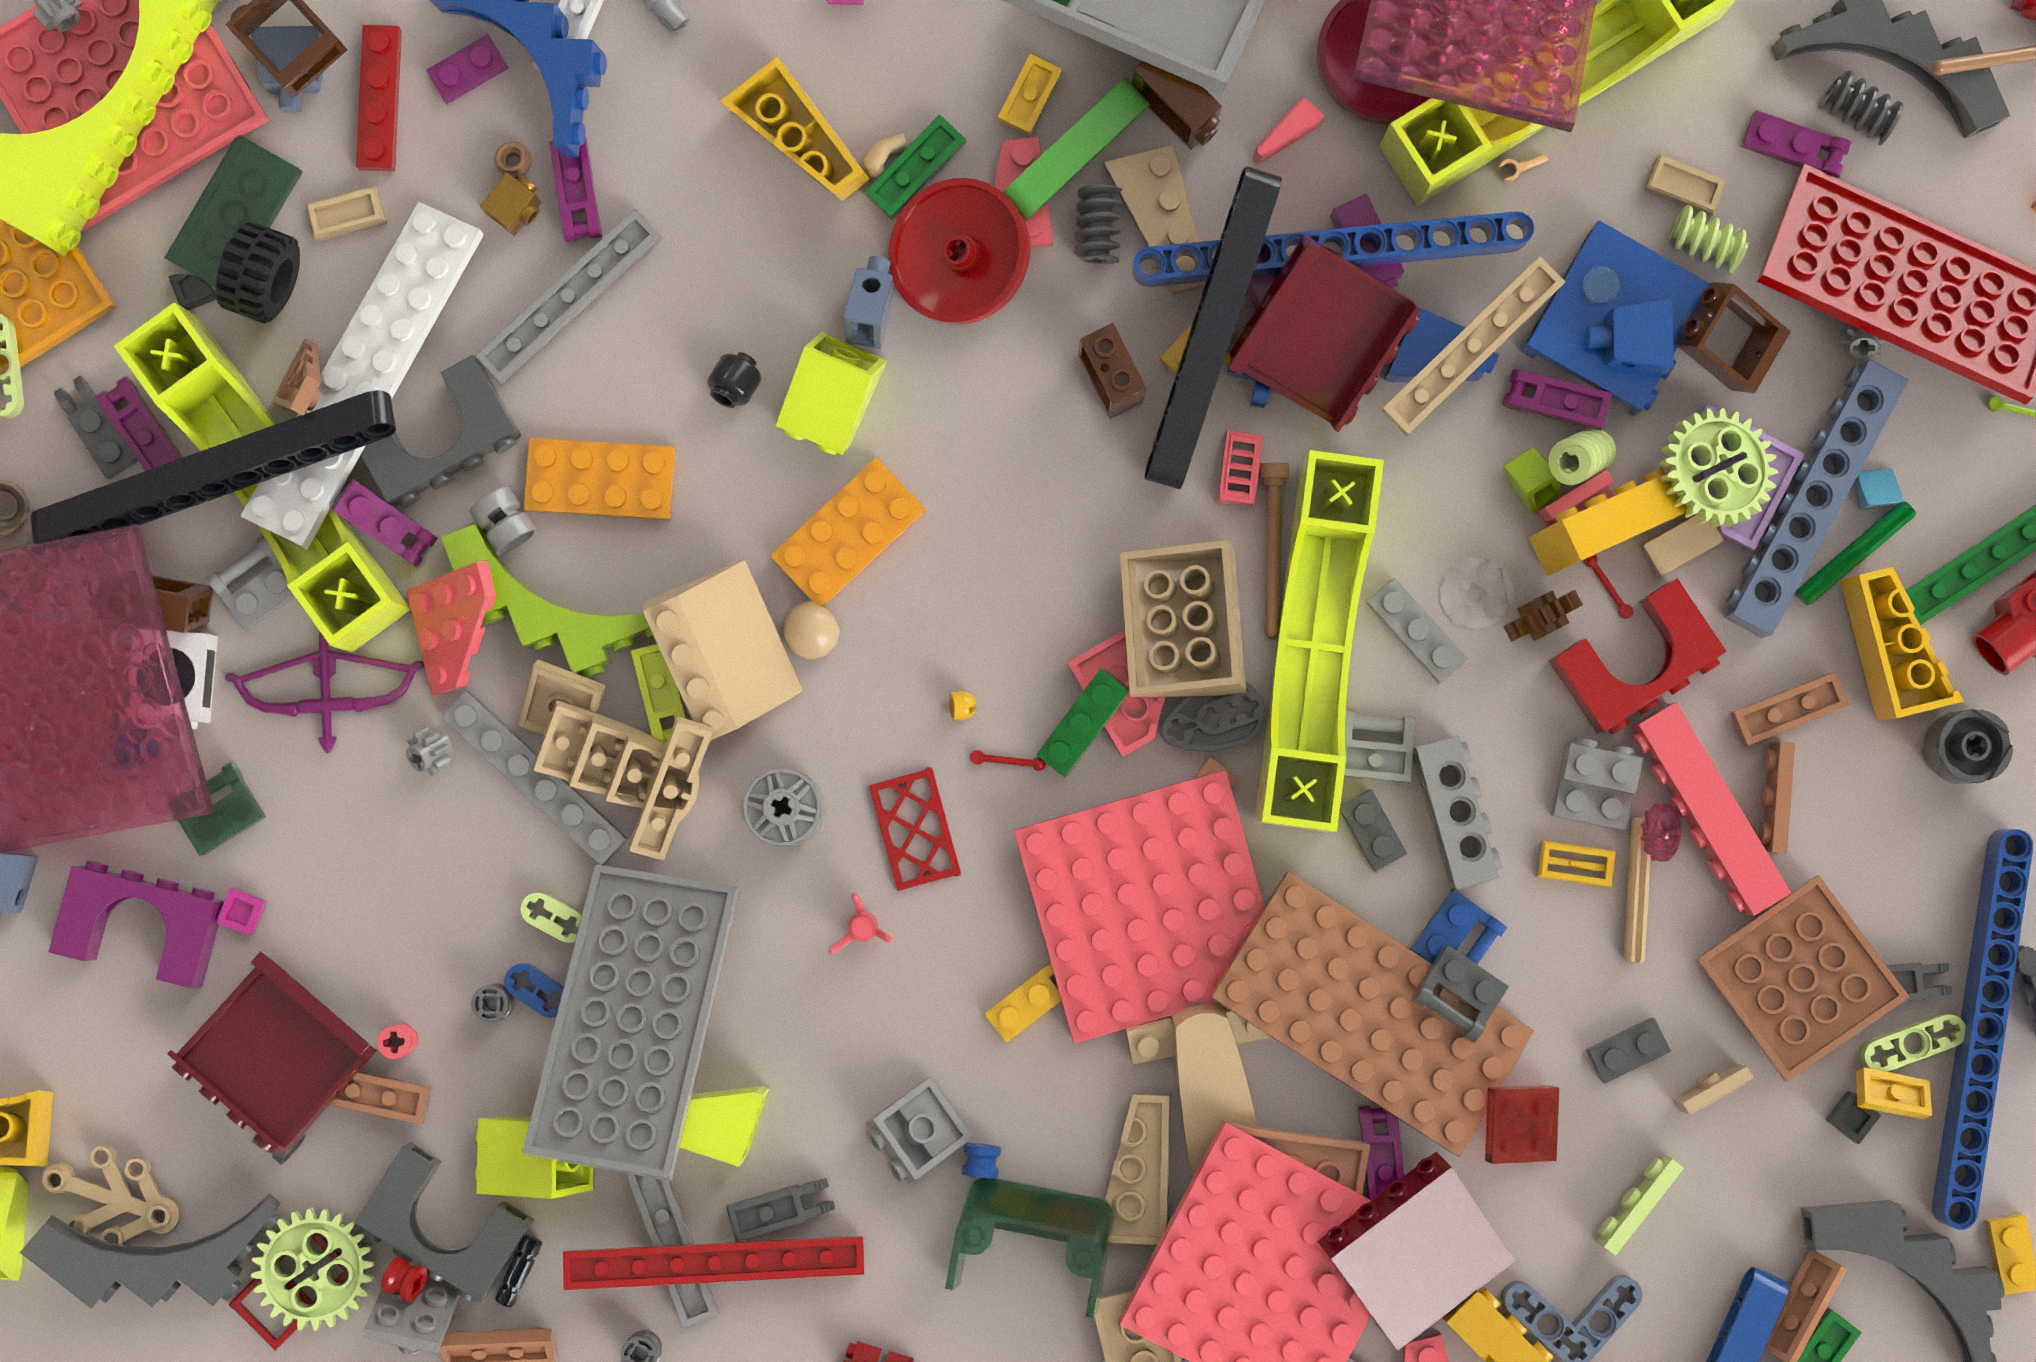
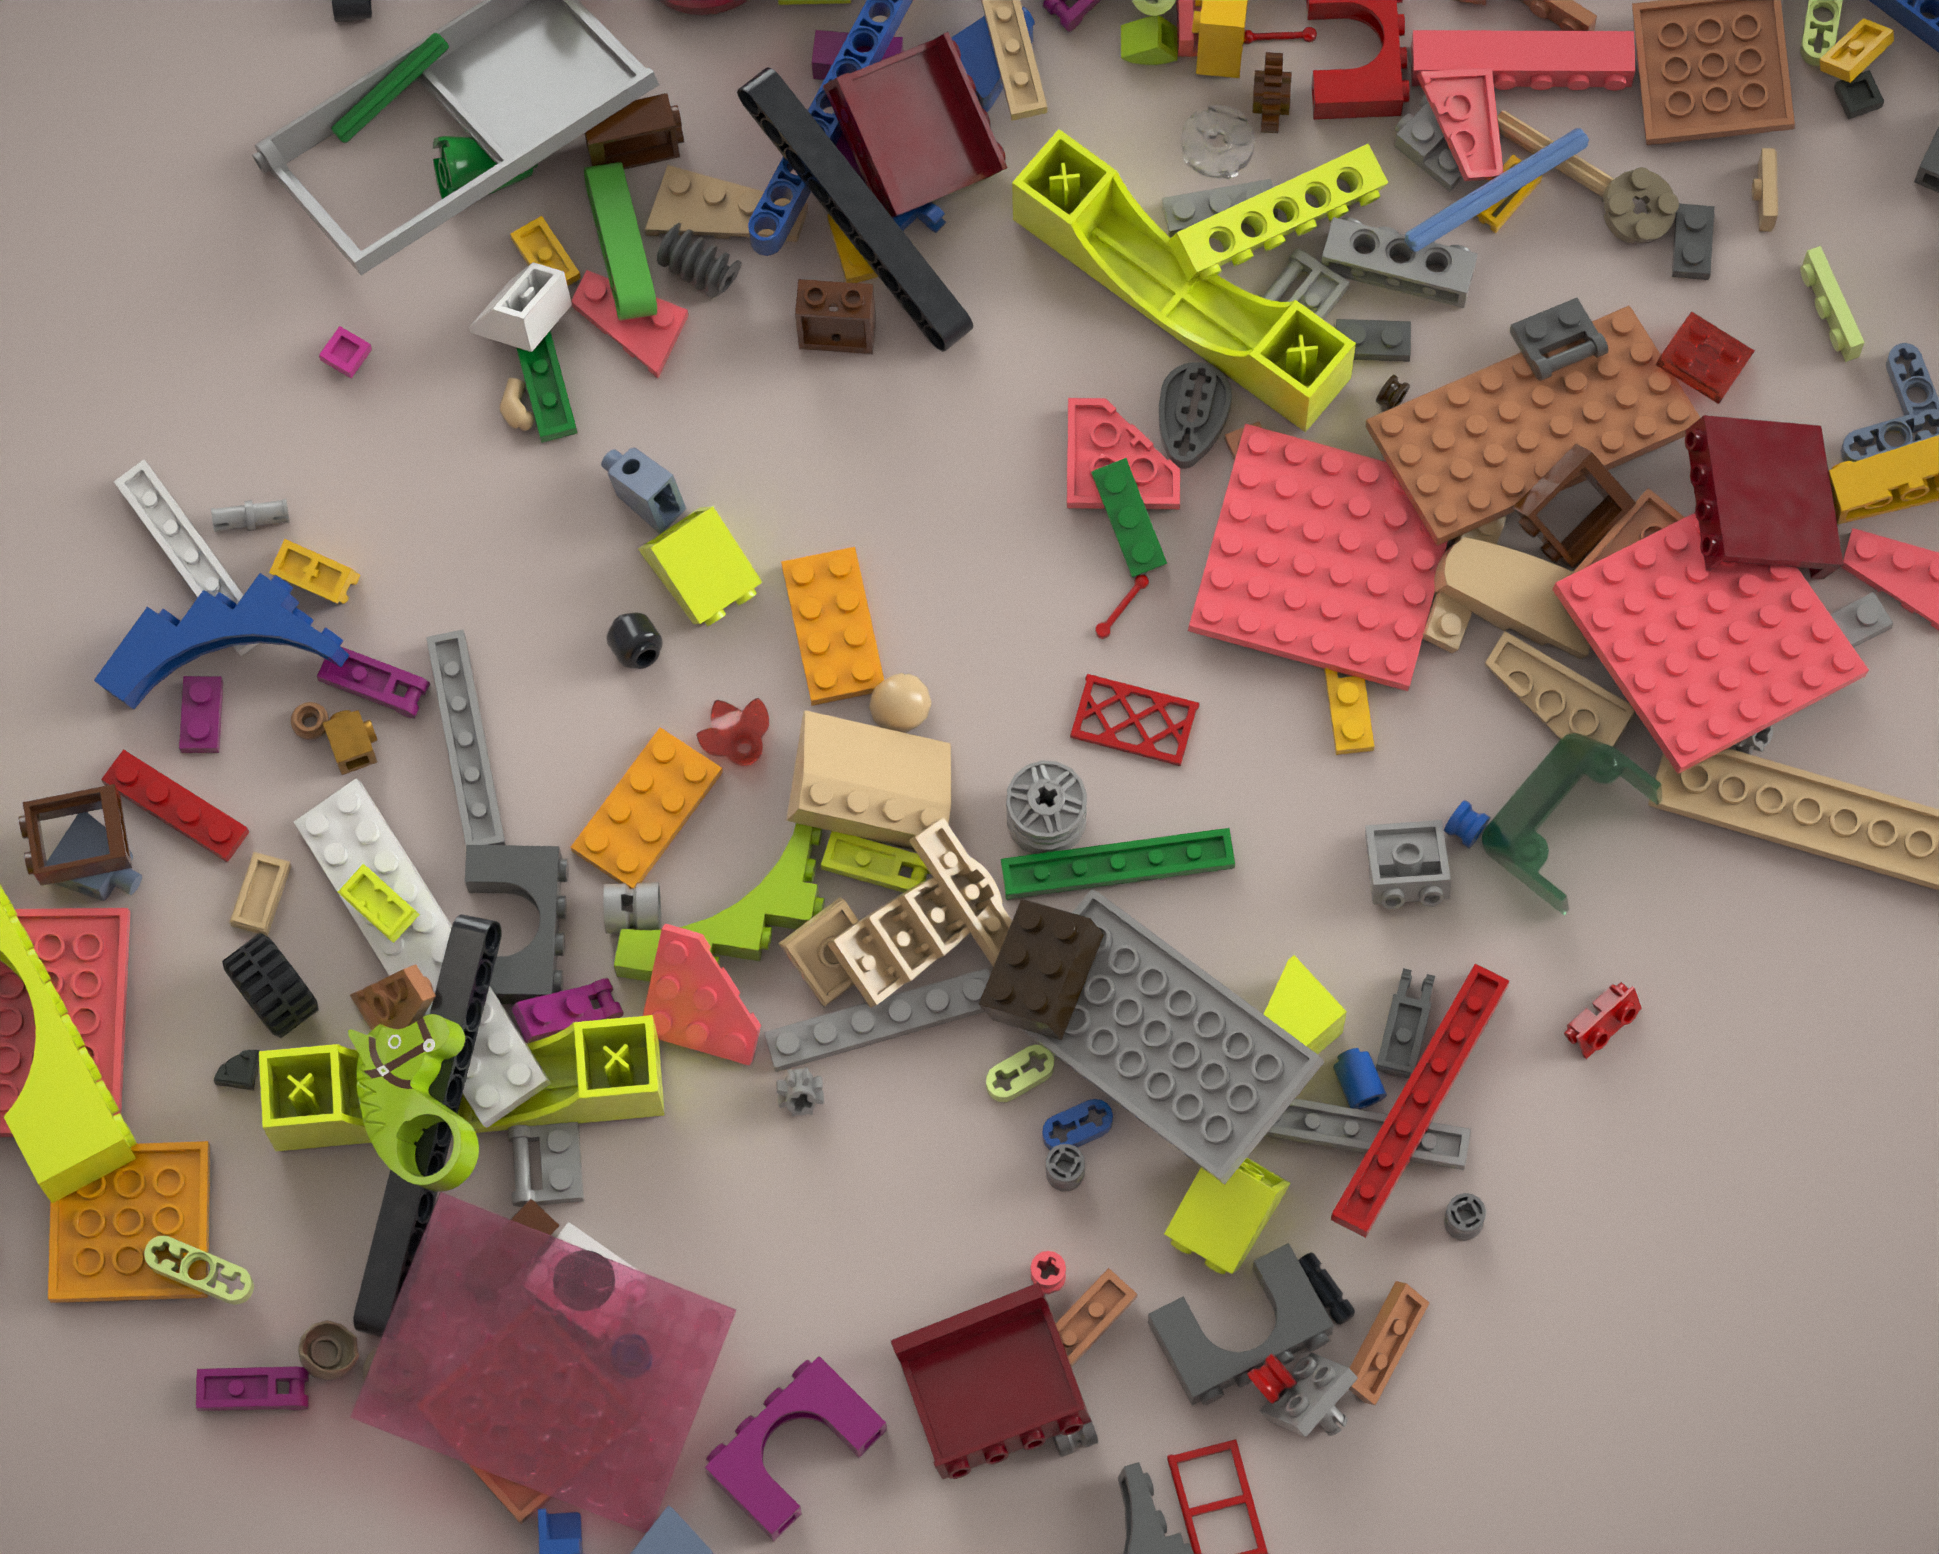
camera: 55 degrees left, 15 degrees down
dark grey hinge [54,376,138,479] -> none
magenta plate [95,376,183,471] -> none
clear green tile [164,135,303,287] -> none
clear green plate [168,761,266,856] -> none
dark pink plate [216,888,268,936] -> none
magenta piece [225,632,424,753] -> none
yellowish green gear [251,1207,376,1331] -> none
yellow wedge [720,56,871,201] -> none
coral plant [828,892,892,954] -> none
red dish [888,178,1030,325] -> none
yellow hinge [949,691,976,721] -> none
tan slope [1120,540,1246,697] -> none
coral slope [1217,430,1263,507] -> none
coral slope [1253,97,1325,164] -> none
medium nougat piece [1260,462,1289,638] -> none
magenta plate [1358,1106,1404,1200] -> none
blue plate [1410,889,1508,965] -> none
clear pink gear [1640,803,1682,862] -> none
none -> yellow hinge [269,539,361,604]
none -> neon yellow plate [337,864,420,943]
none -> lime animal [348,1014,479,1192]
none -> white slope [469,262,572,352]
none -> clear red plate [696,698,769,766]
none -> dark brown brick [978,899,1104,1040]
none -> green plate [1001,828,1235,900]
none -> neon yellow brick [1168,144,1388,281]
none -> blue brick [1333,1048,1387,1110]
none -> dark brown bush [1376,374,1410,410]
none -> medium blue axle [1404,128,1589,252]
none -> coral wing [1417,68,1504,181]
none -> reddish brown window [1512,444,1636,568]
none -> dark tan plate [1602,167,1679,244]

